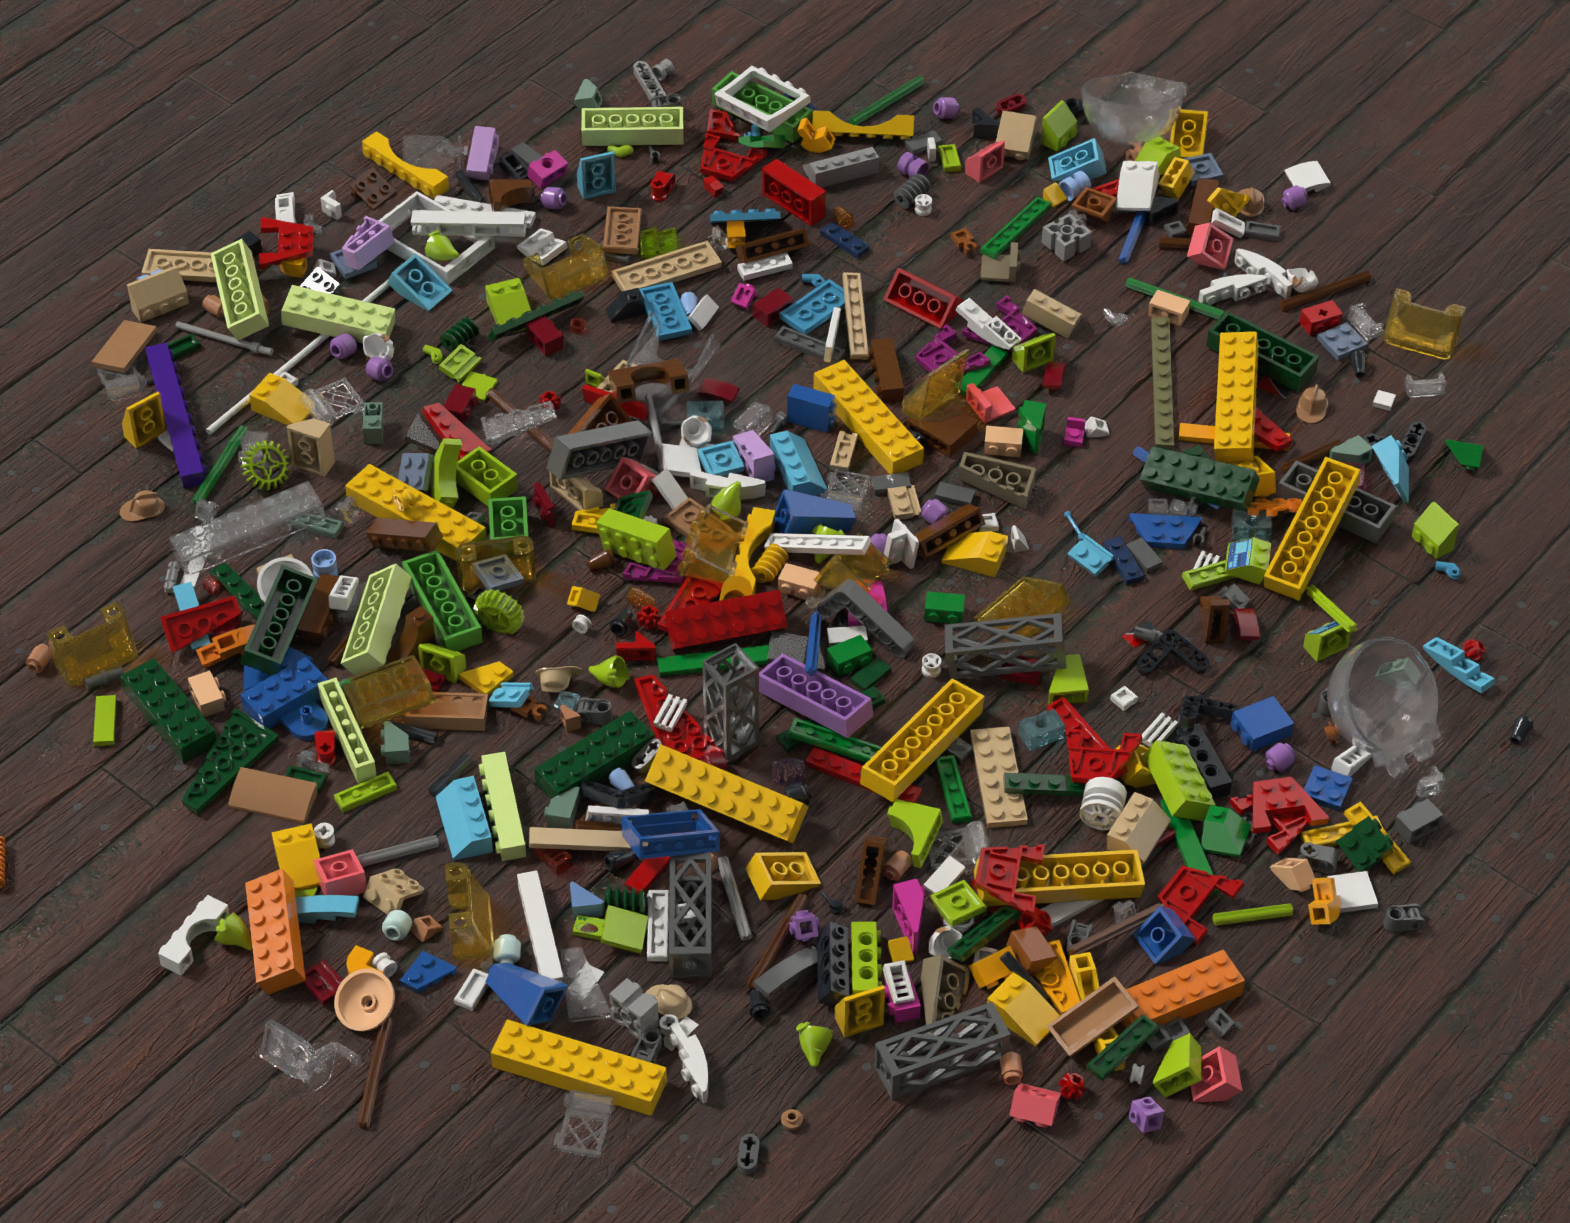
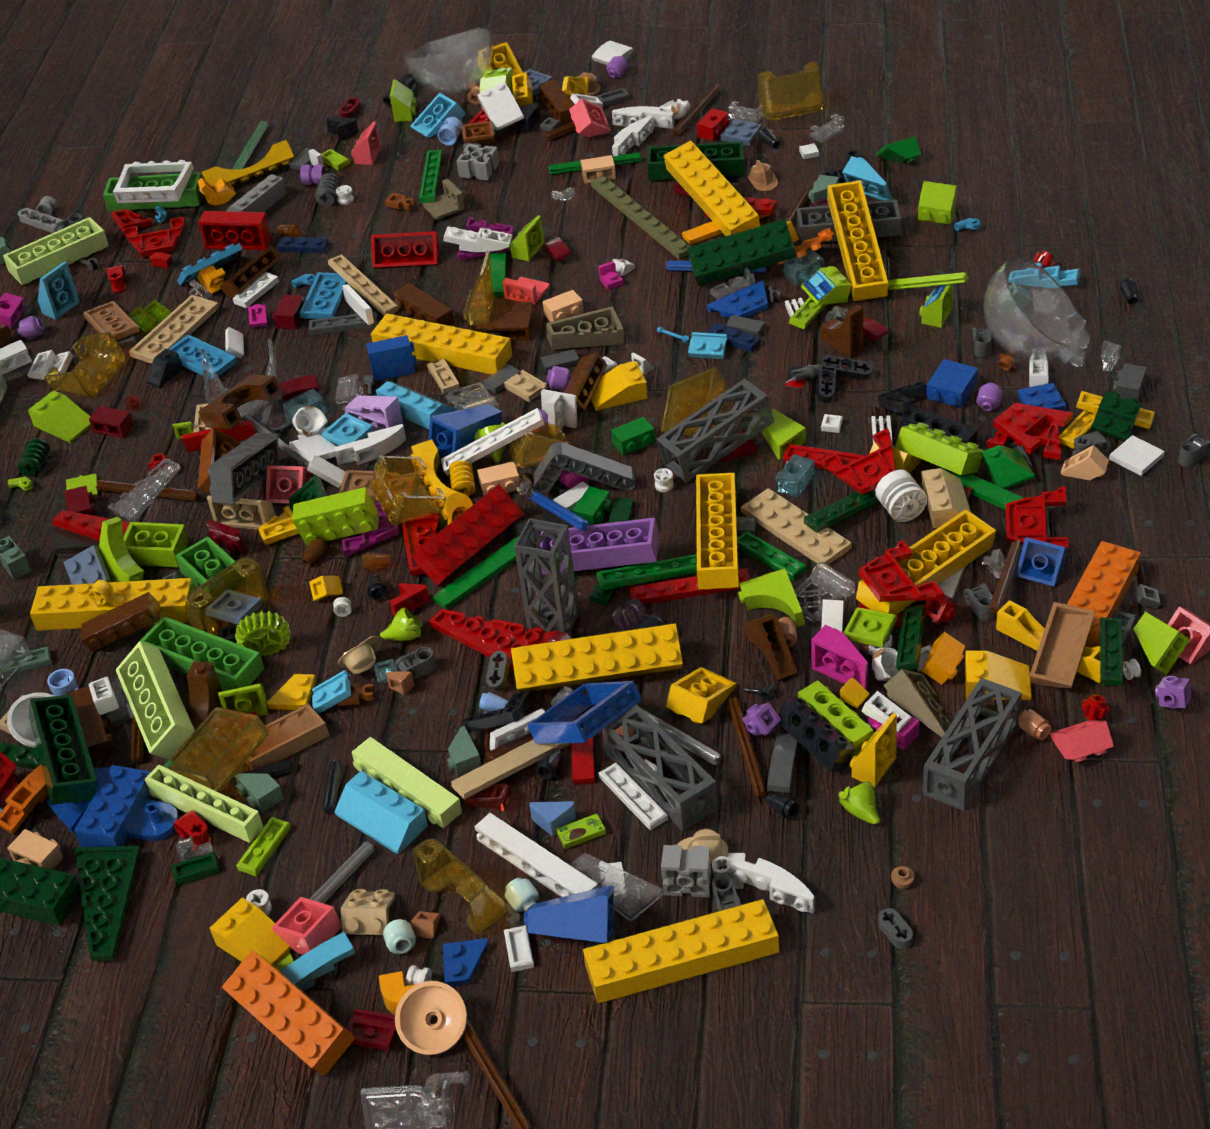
camera: 30 degrees left, 5 degrees down
white arch [158,895,230,976] -> none
lime hat [214,912,253,950] -> none
medium nougat slope [228,767,318,824] -> none
clear tile [335,496,360,523] -> none
lime plate [439,344,482,383] -> none
dark green plate [488,290,585,342] -> none
dark green brick [534,710,655,799] -> none
clear piece [554,1090,614,1158] -> none
lime tile [601,905,648,953] -> none
dark green piece [604,885,648,915] -> none
red gear [637,605,661,629] -> none
white tile [653,694,687,732] -> none
light blue cone [680,292,698,318] -> none
lime hat [711,481,741,520] -> none
green slope [738,134,786,149] -> none
magenta wing [915,325,990,380] -> none
medium lavender head [934,97,960,119] -> none
tan slope [996,111,1037,160] -> none
black axle [1000,951,1049,1000] -> none
dark orange slope [1005,926,1058,977] -> none
green slope [1017,400,1046,455] -> none
tan slope [1021,289,1083,339] -> none
light orange wing [1035,940,1080,1015] -> none
yellow slope [1043,182,1067,207] -> none
blue axle [1118,211,1148,264] -> none
lime axle [1212,903,1293,926] -> none
light orange brick [1308,878,1341,925] -> none

